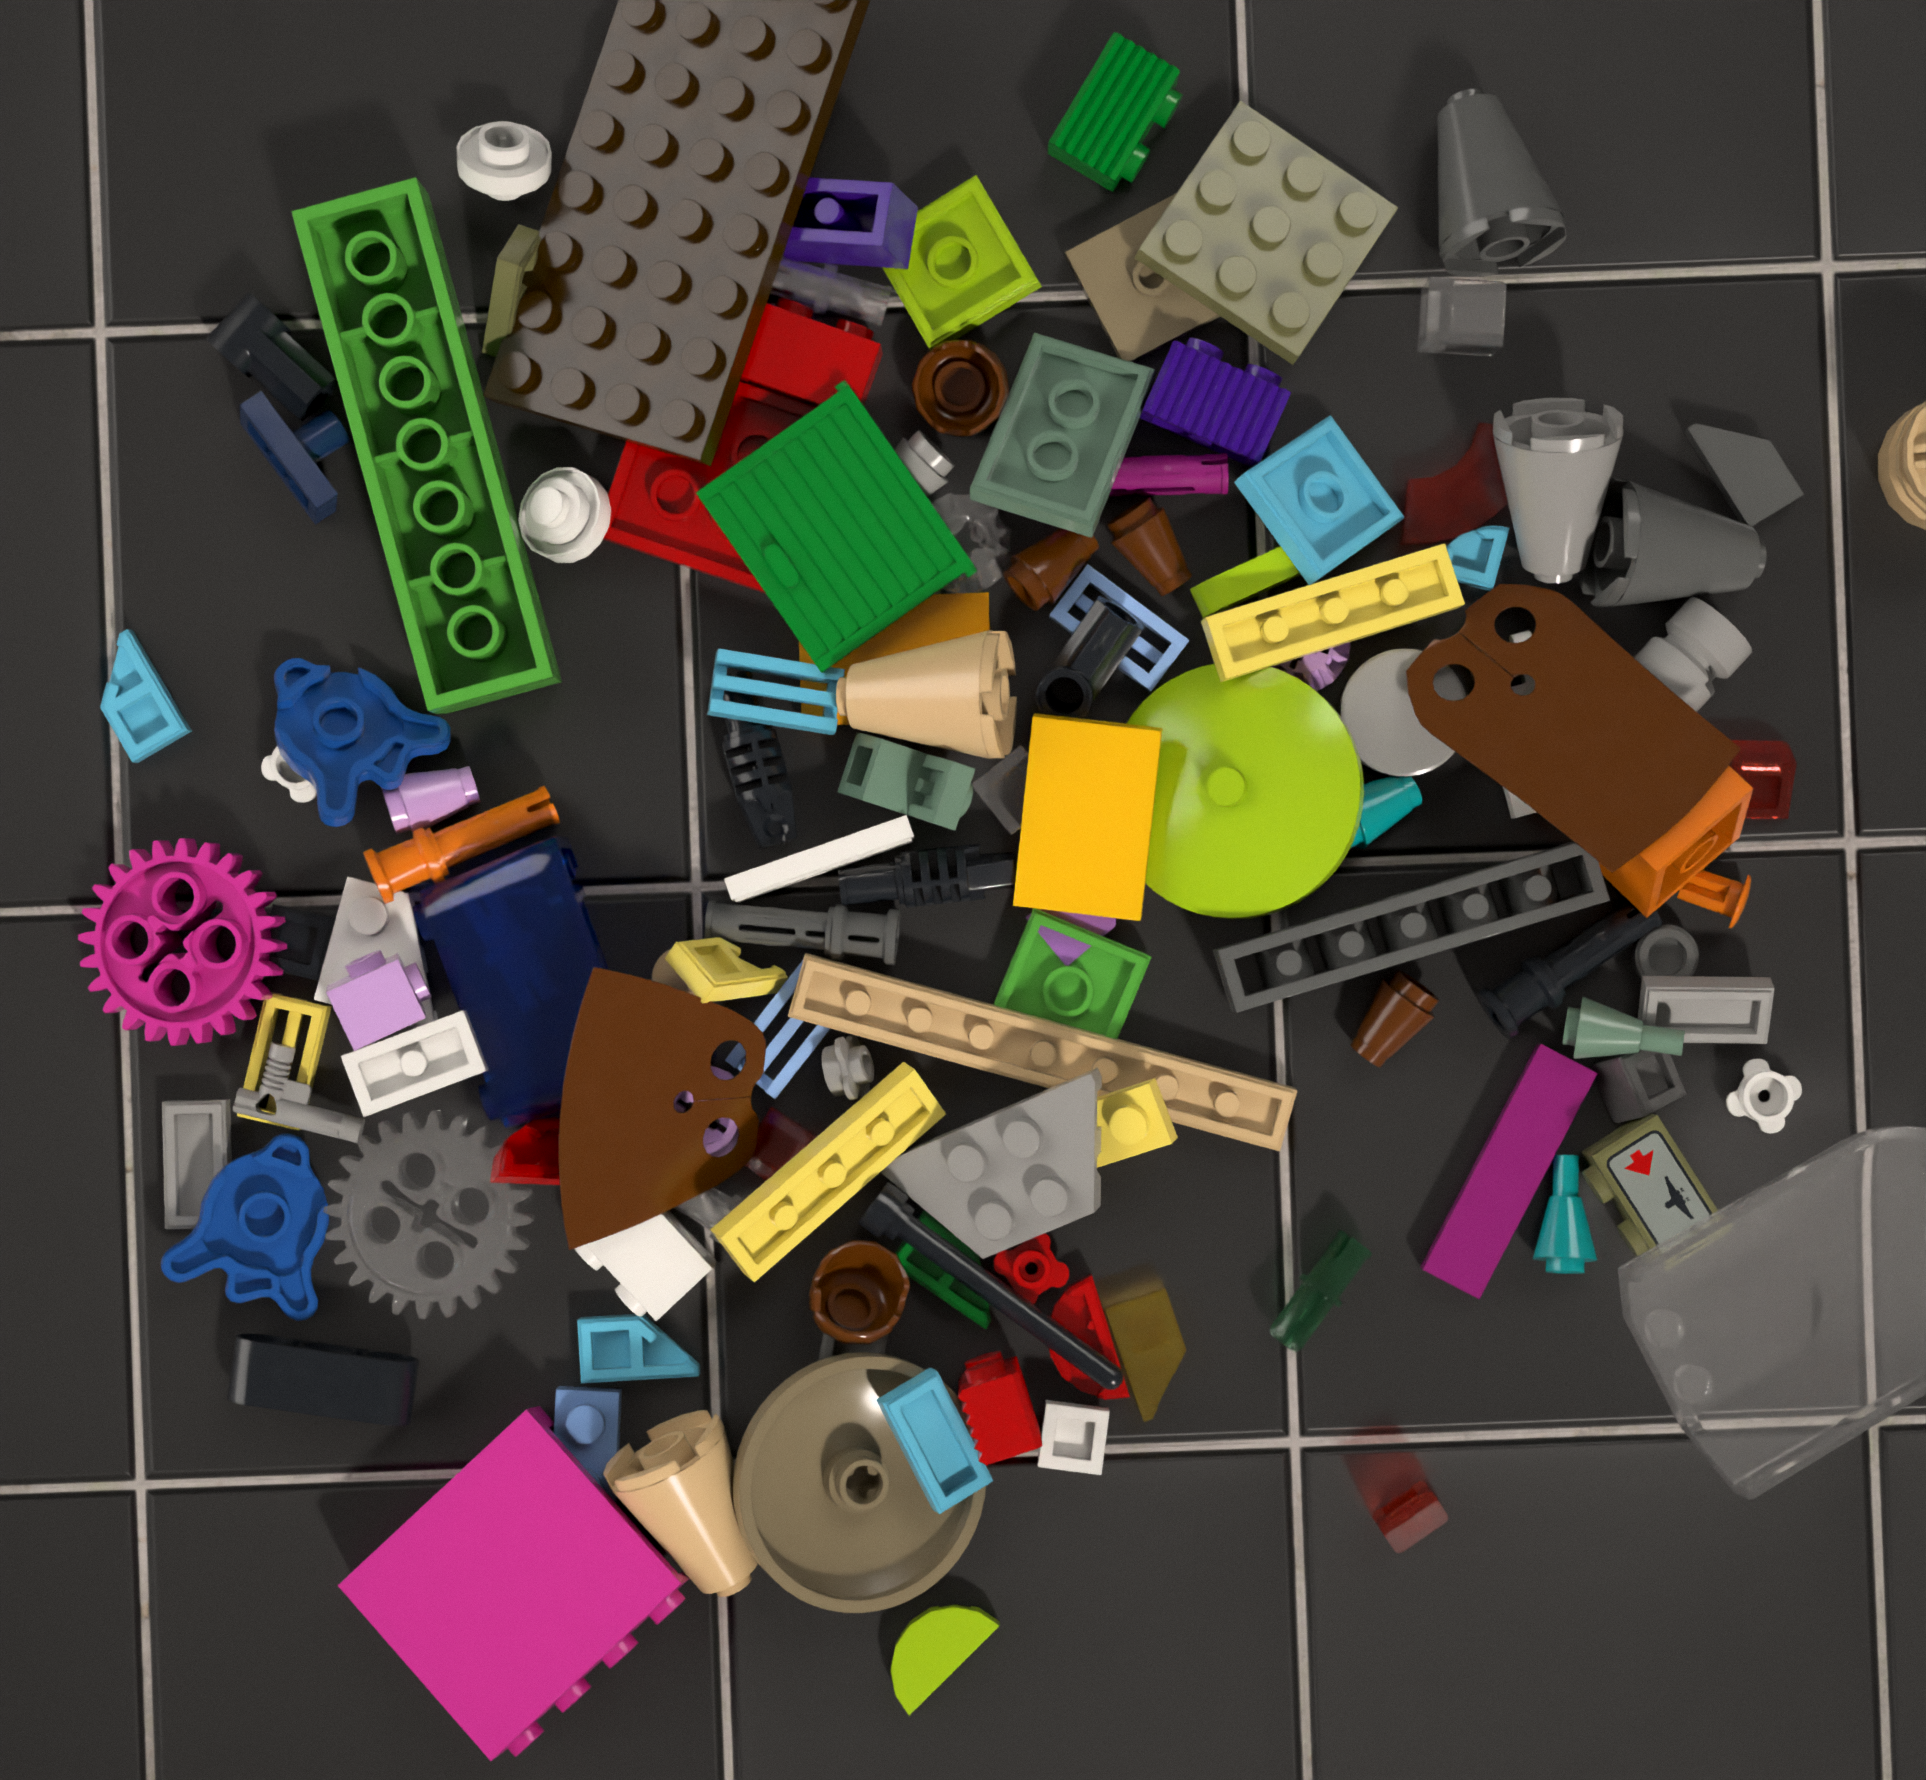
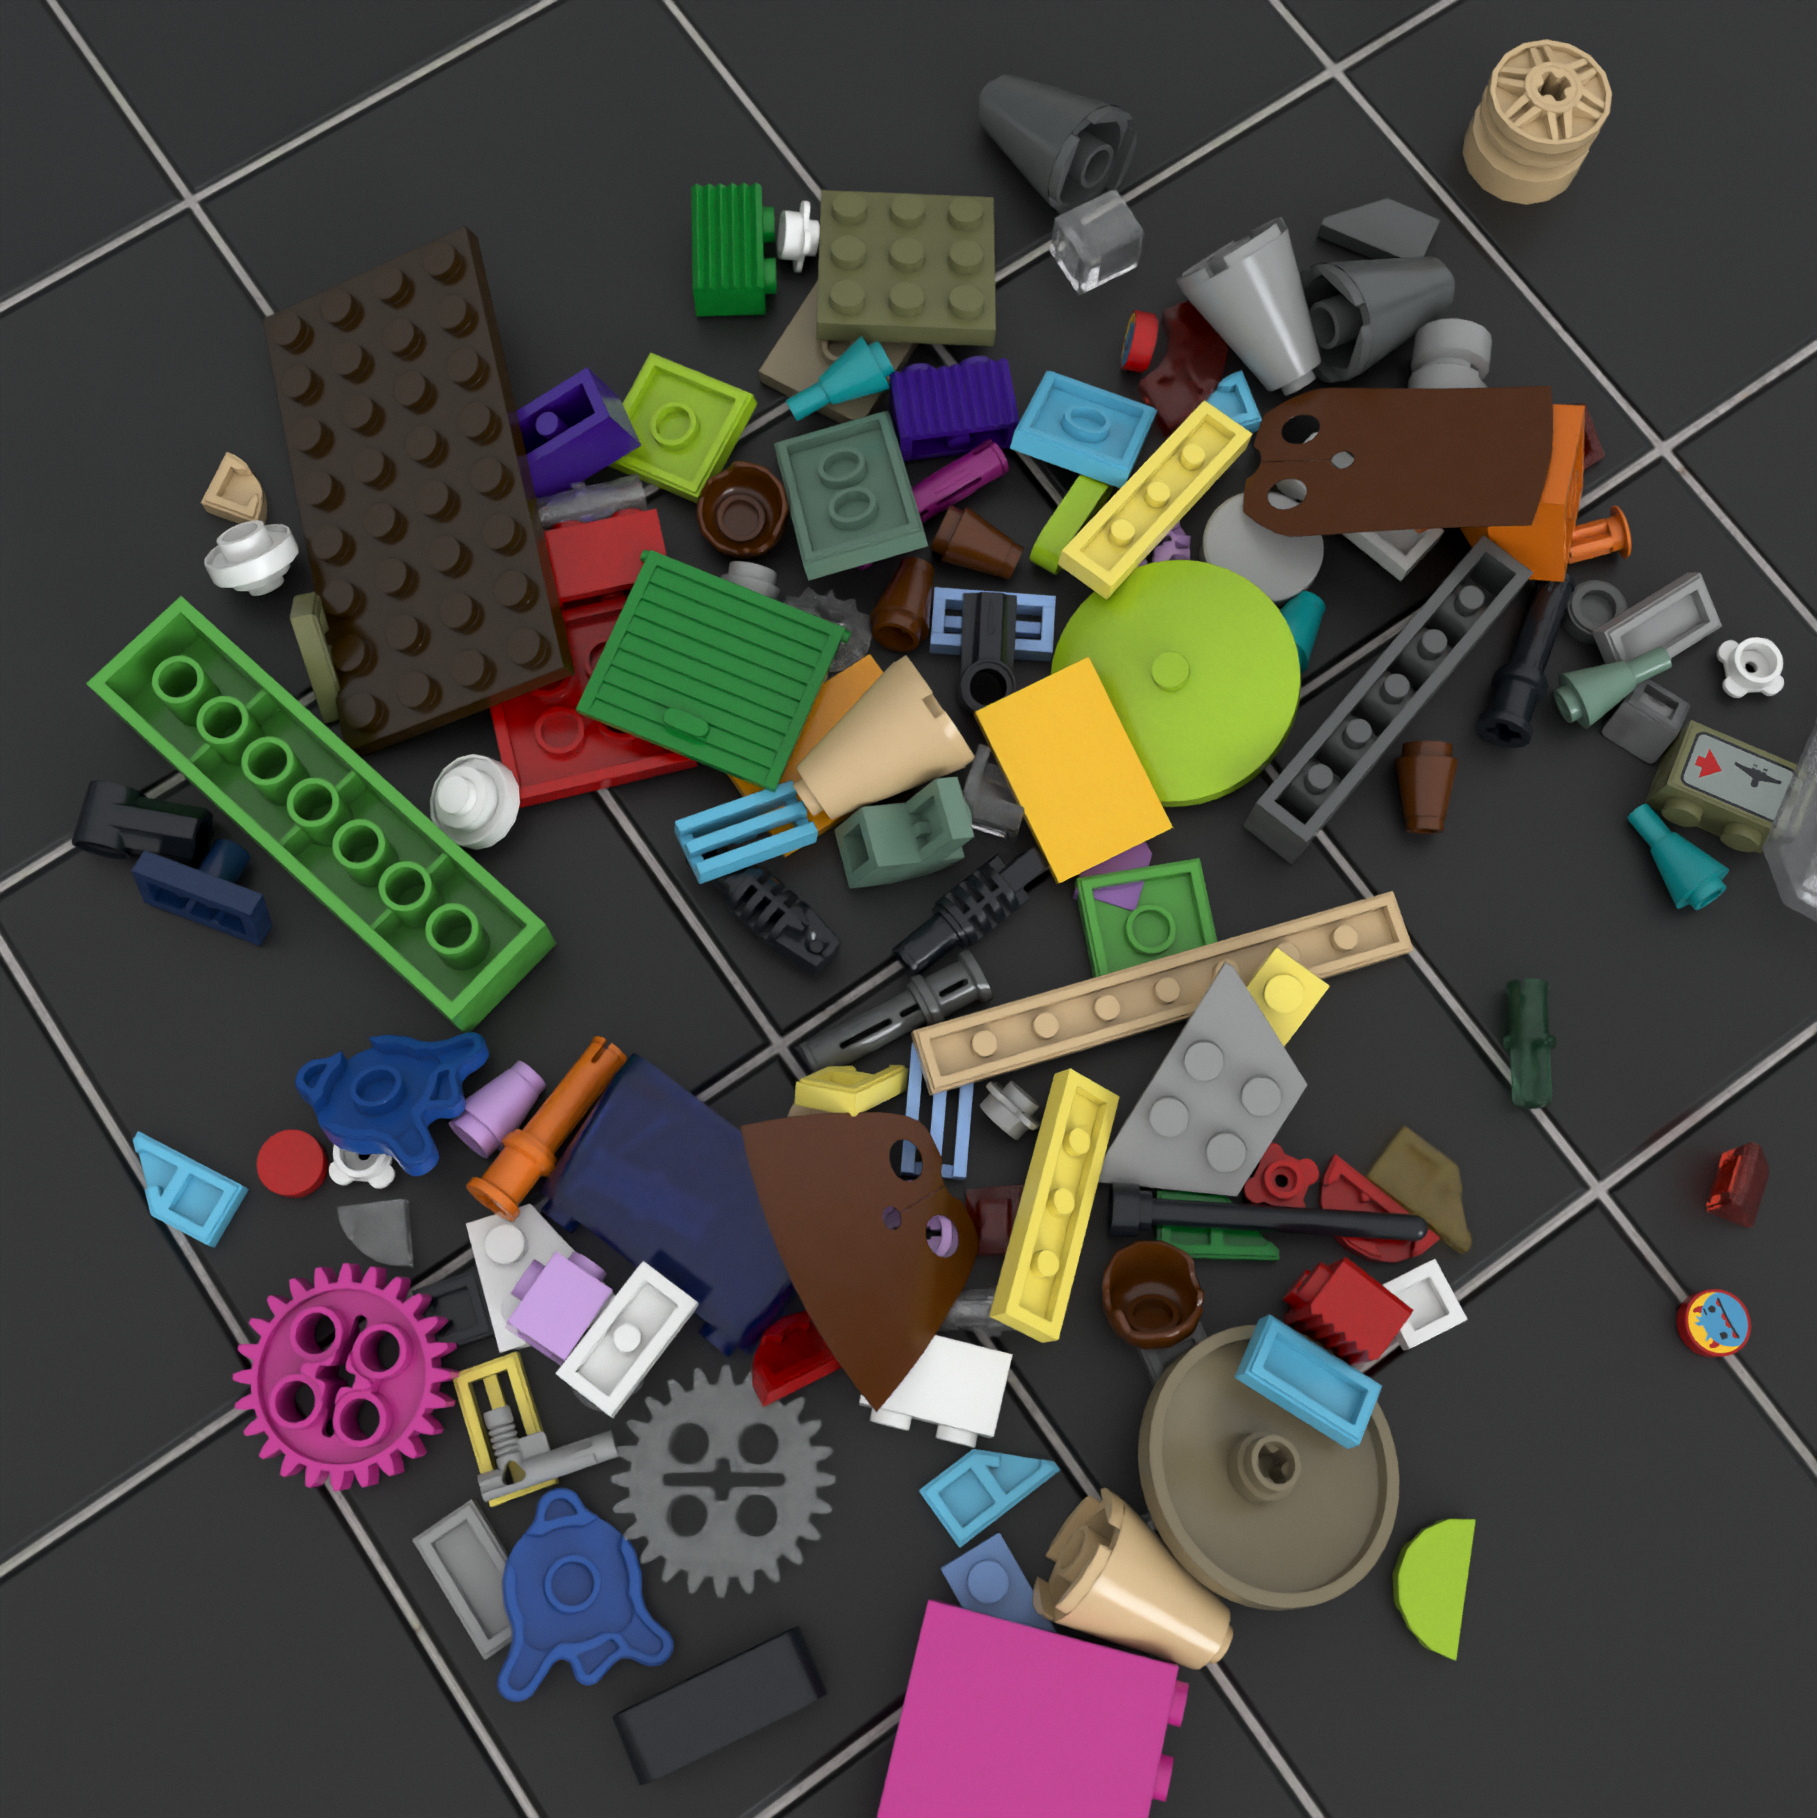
camera: 30 degrees left, 15 degrees down
white tile [724,815,915,903] -> none
magenta tile [1420,1043,1598,1299] -> none
none -> tan tile [201,452,268,525]
none -> red tile [257,1129,329,1198]
none -> clear tile [337,1198,413,1268]
none -> white plate [777,200,819,273]
none -> teal cone [786,335,895,422]
none -> red tile [1121,310,1158,373]
none -> tile [1676,1289,1751,1358]

